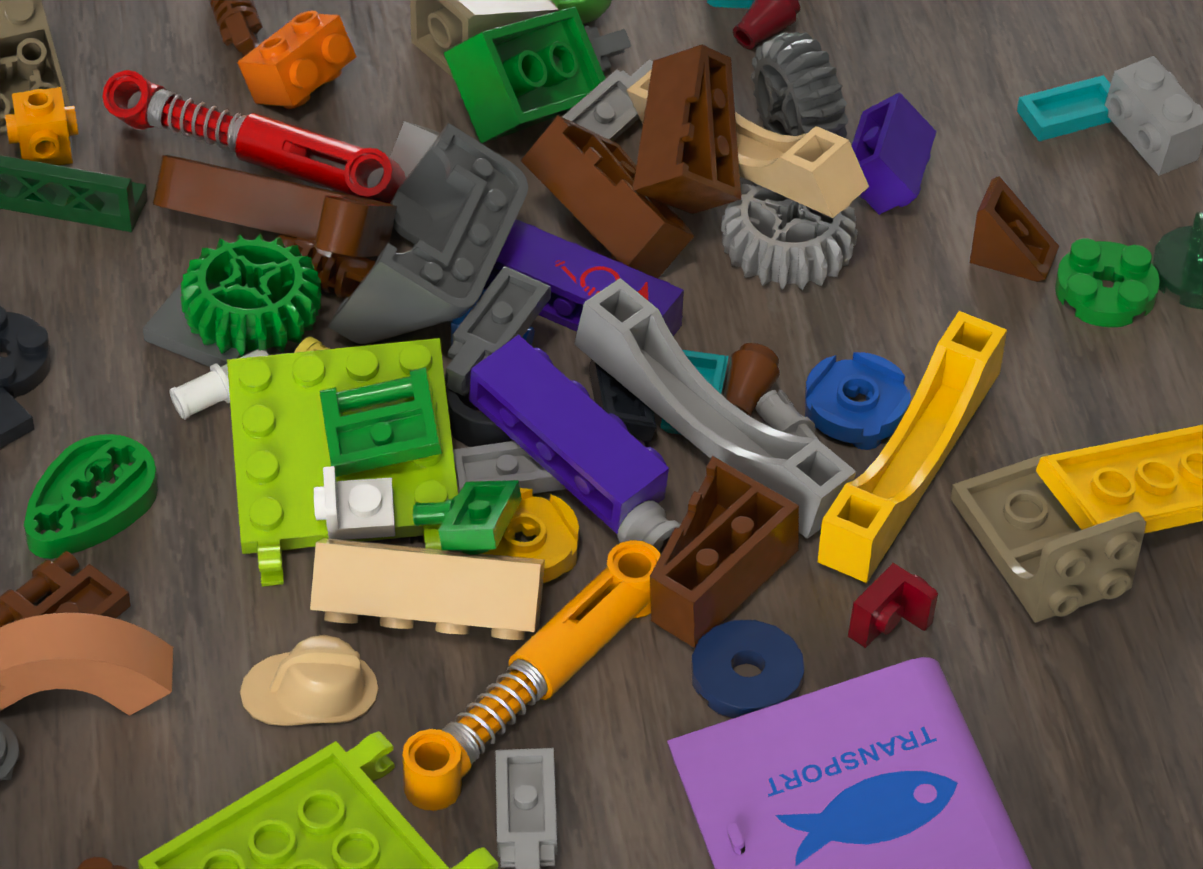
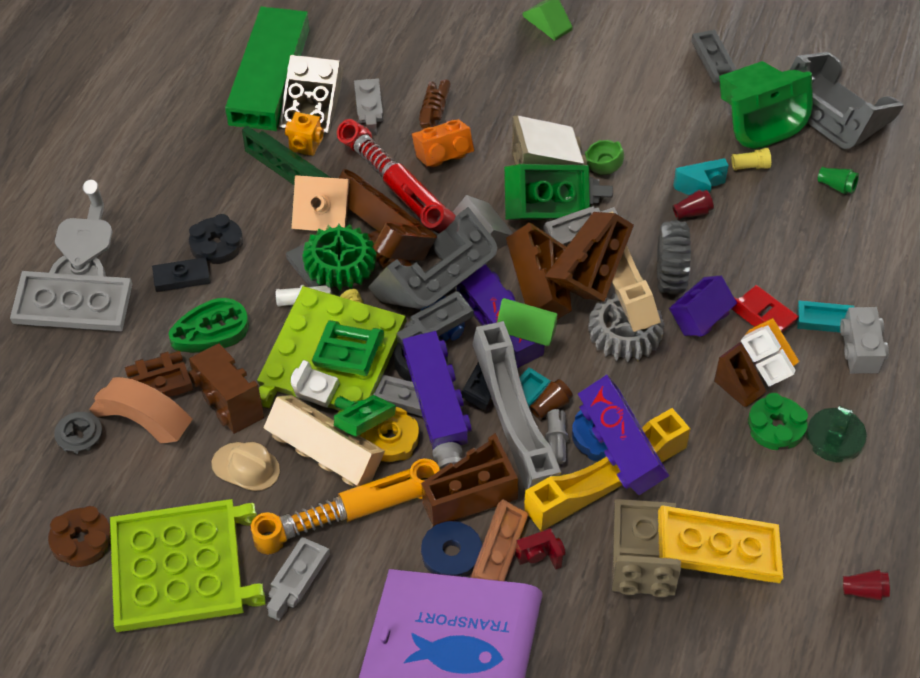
camera: 30 degrees right, 5 degrees up
none -> reddish brown wedge [188,343,264,434]
none -> light nougat tile [292,175,349,231]
none -> light grey hinge [354,79,383,135]
none -> nougat tile [470,500,528,581]
none -> bright green slope [497,298,557,346]
none -> dark purple brick [578,375,670,495]
none -> red piece [731,285,799,333]
none -> white hips [741,318,799,386]

